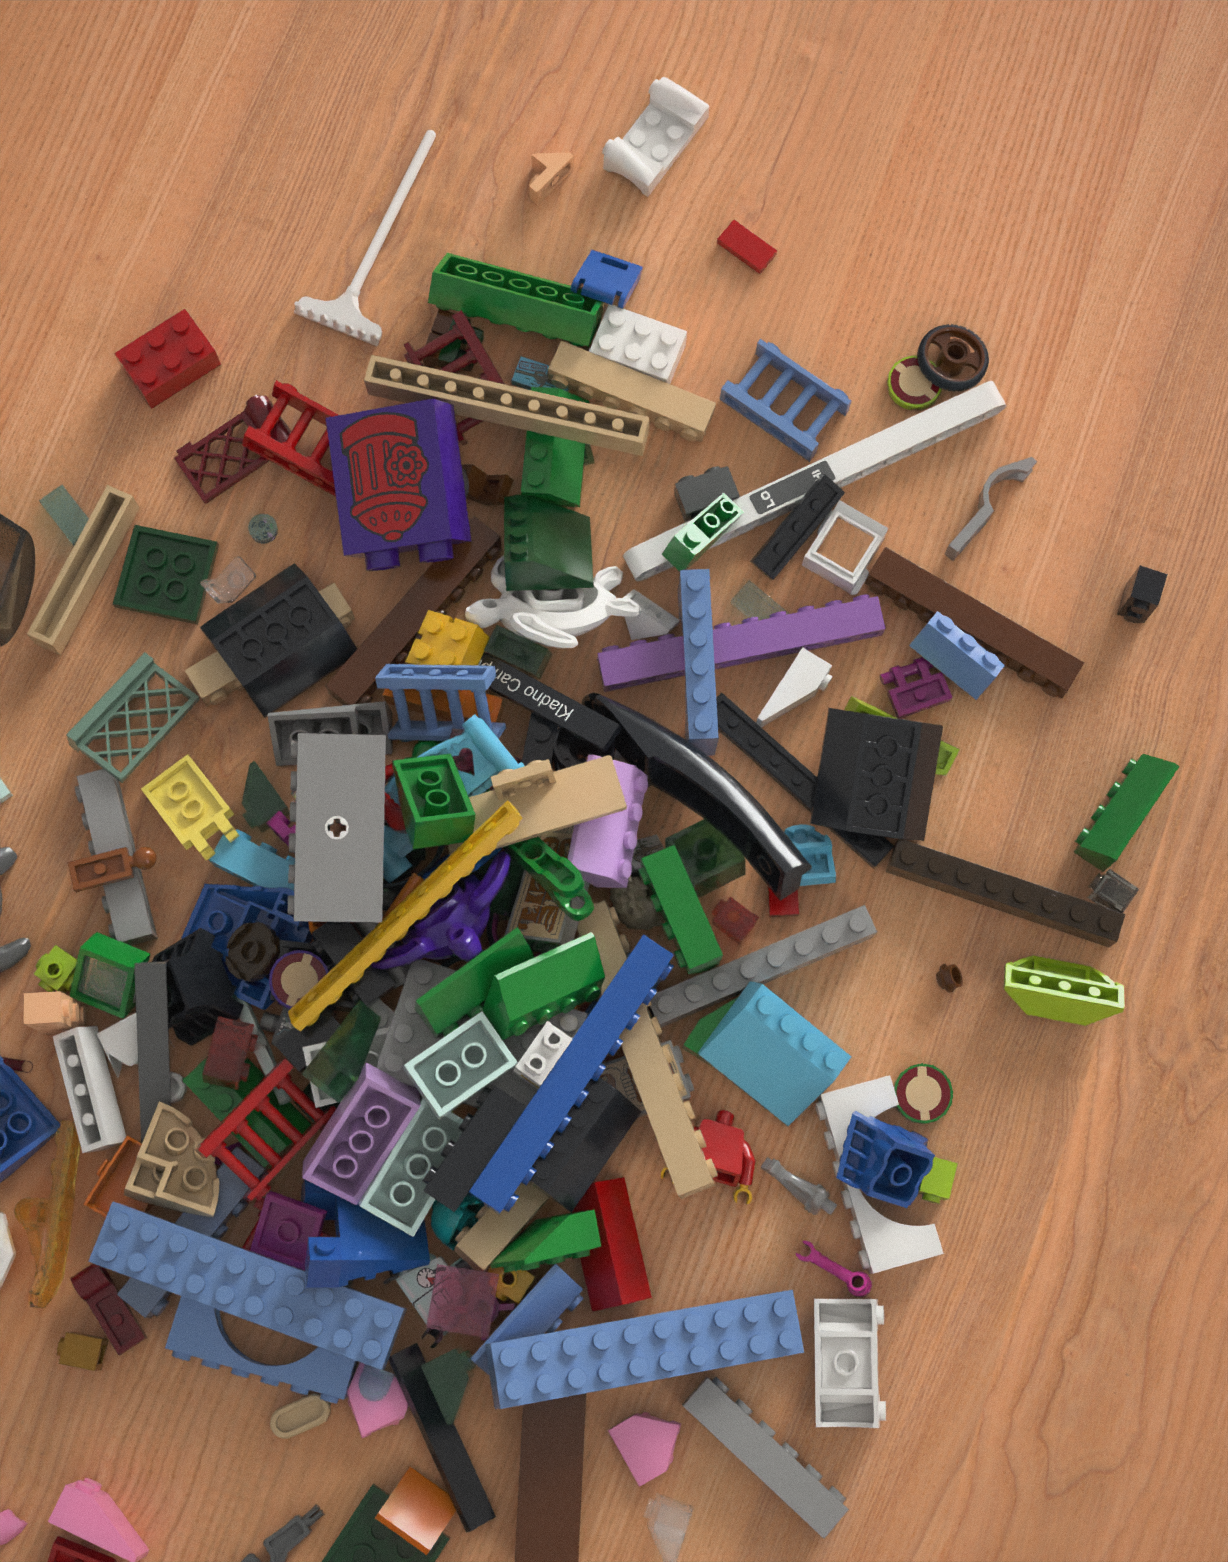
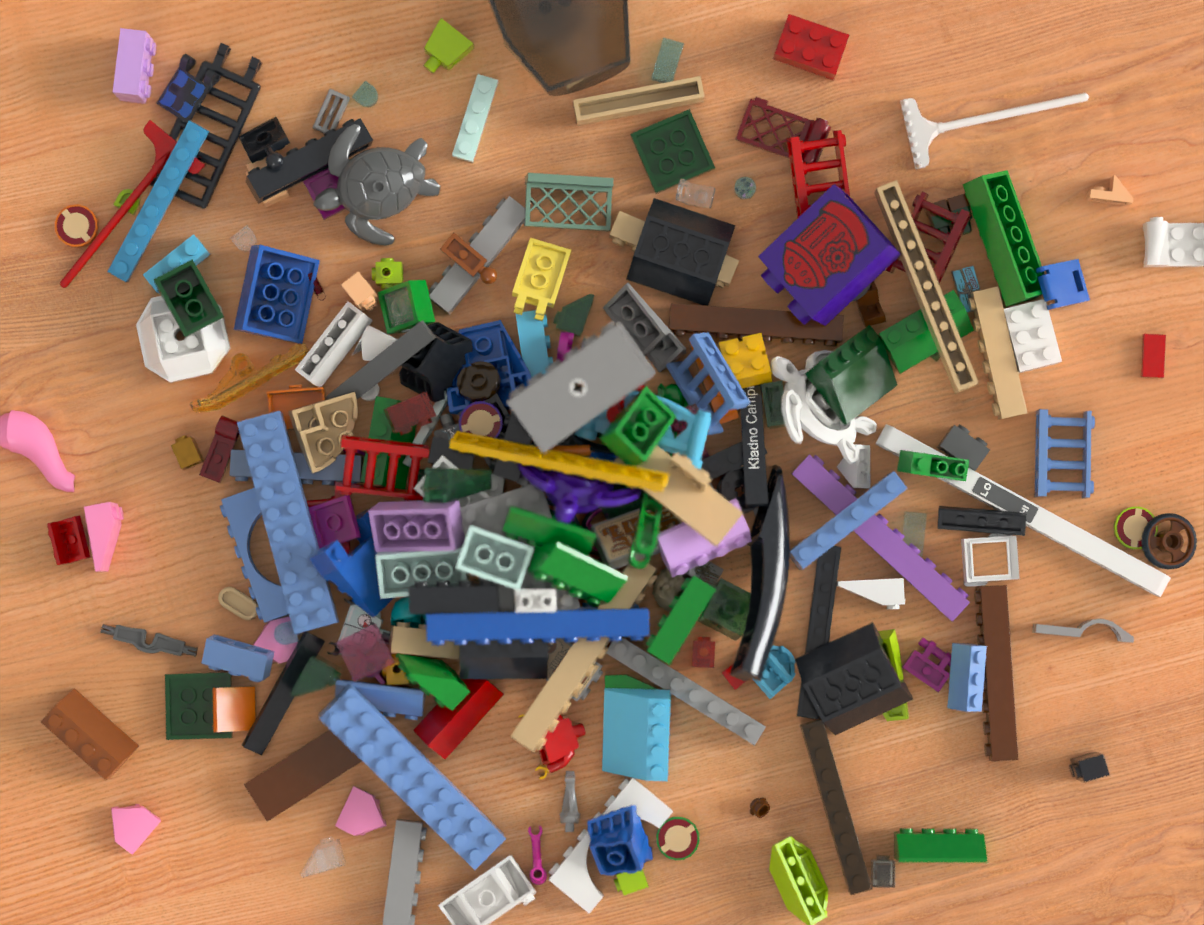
camera: 55 degrees right, 10 degrees up
none -> medium blue brick [202,634,275,682]

